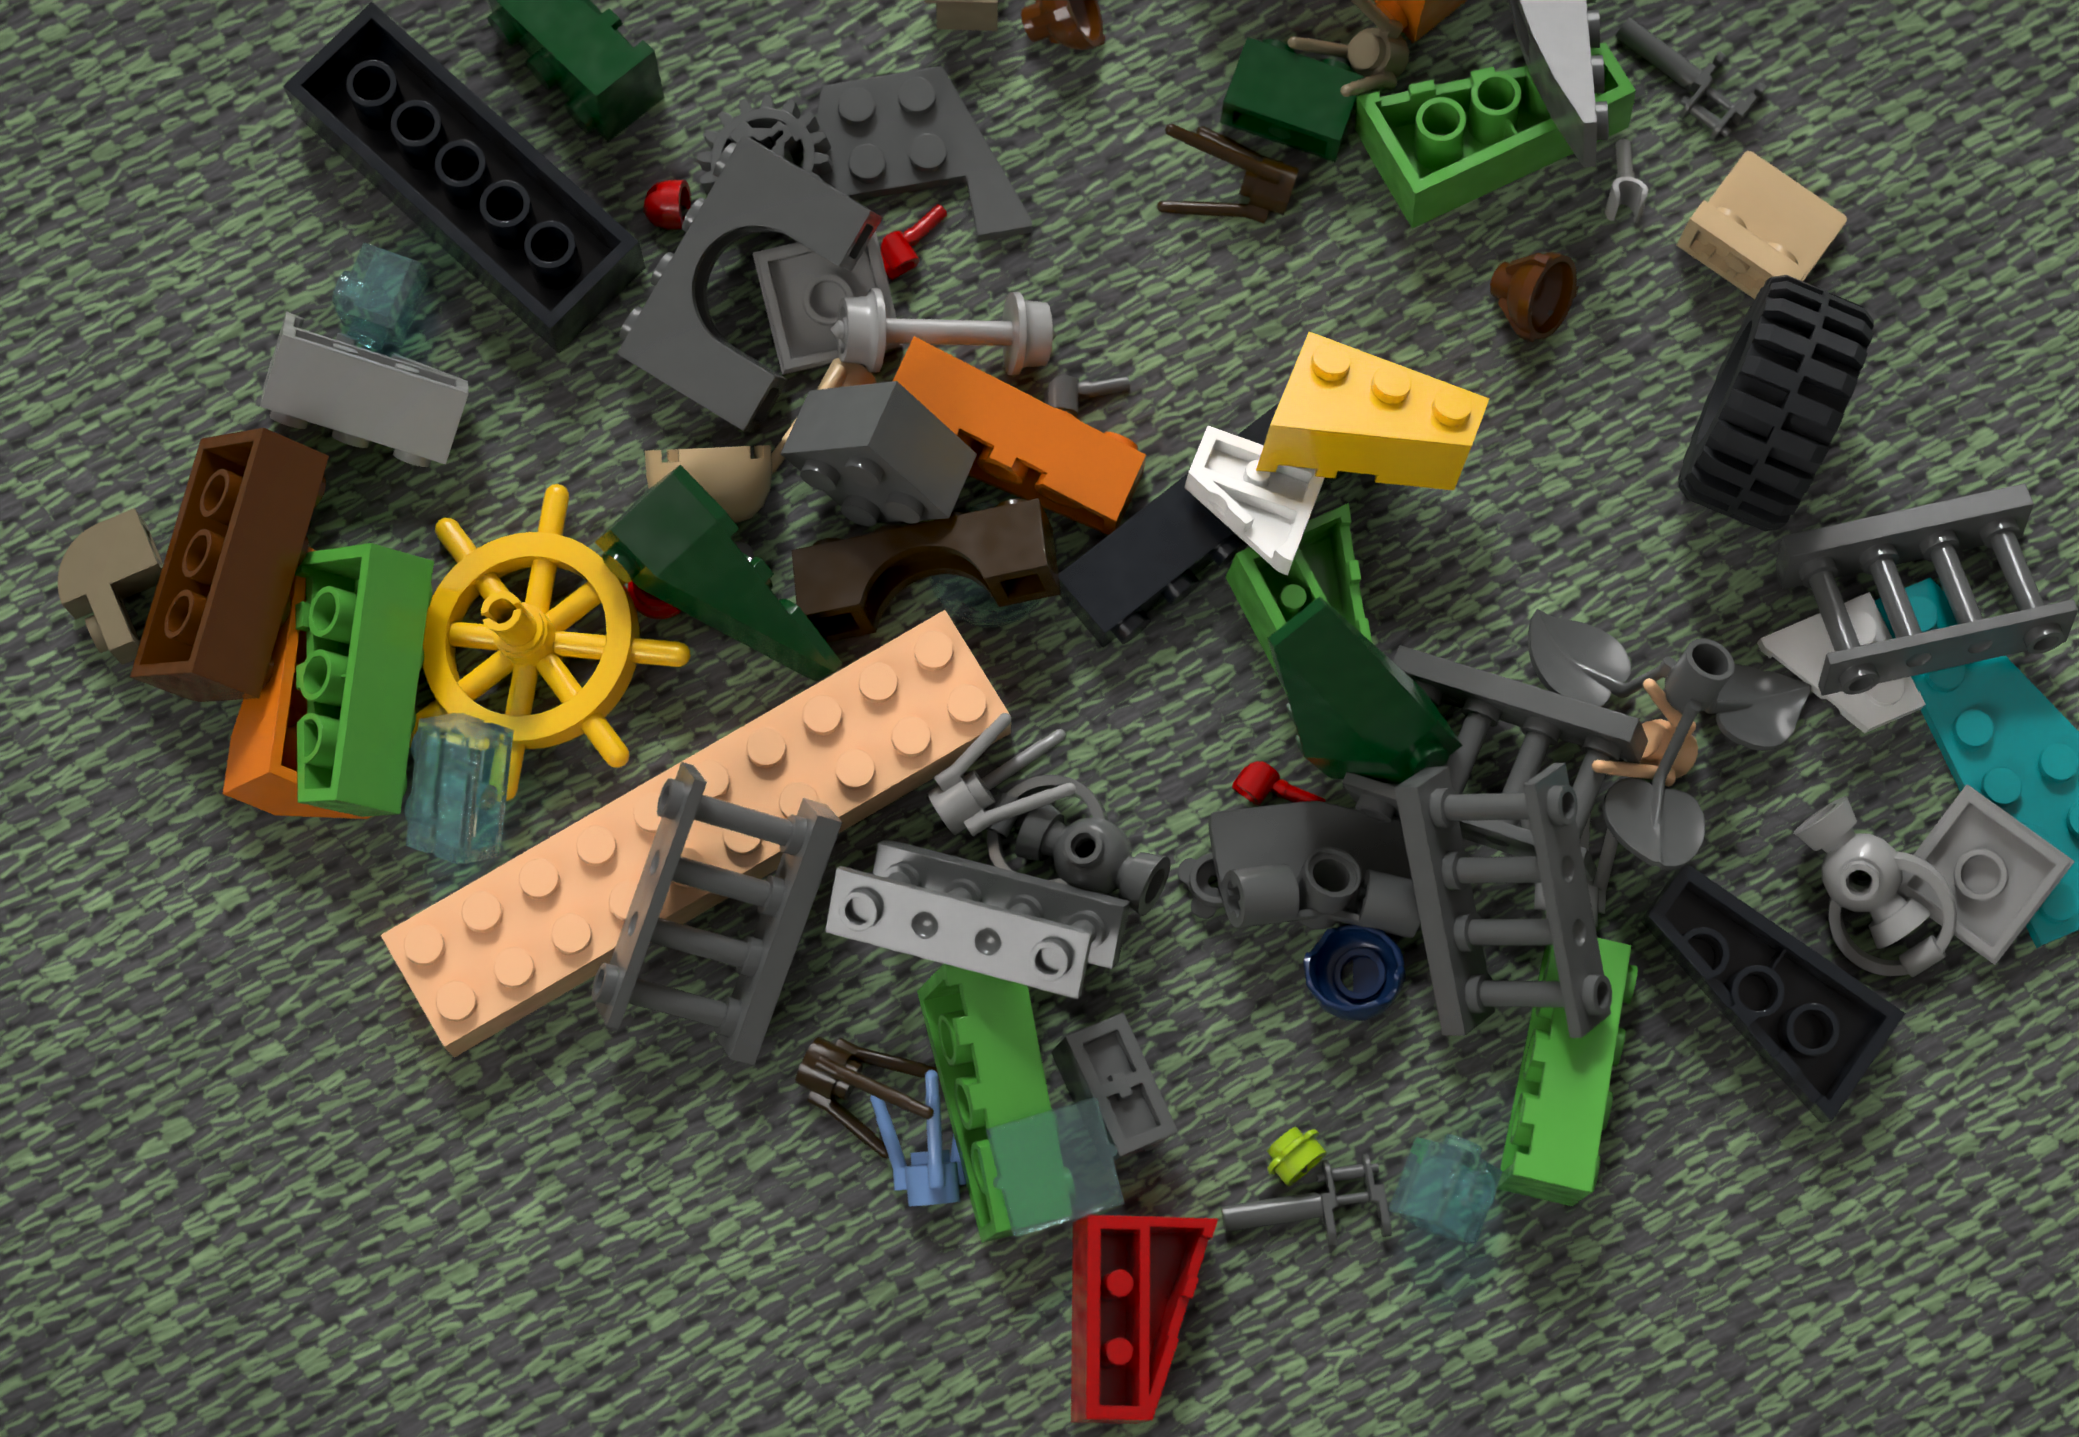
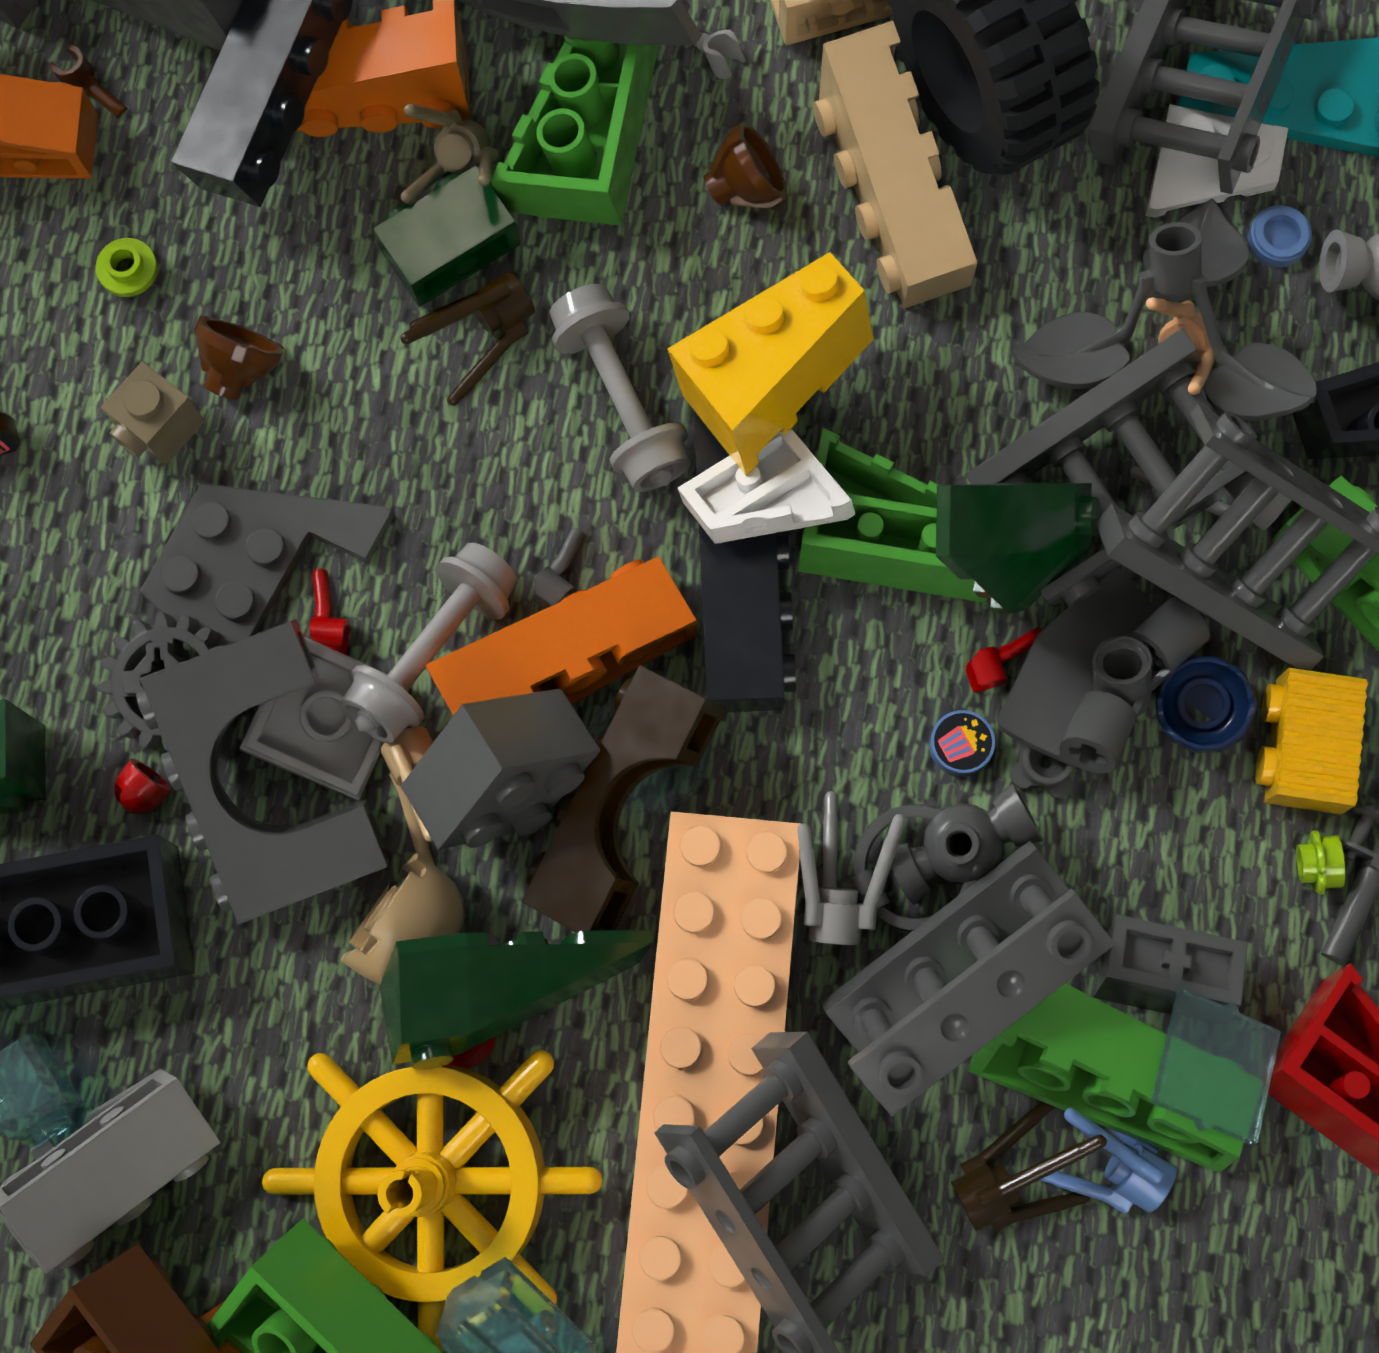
camera: 45 degrees left, 0 degrees up
none -> light grey piece [549,284,691,492]
none -> tan wedge [813,20,977,309]
none -> tile [929,710,995,777]
none -> medium blue tile [1247,205,1312,268]
none -> yellow brick [1255,668,1368,815]

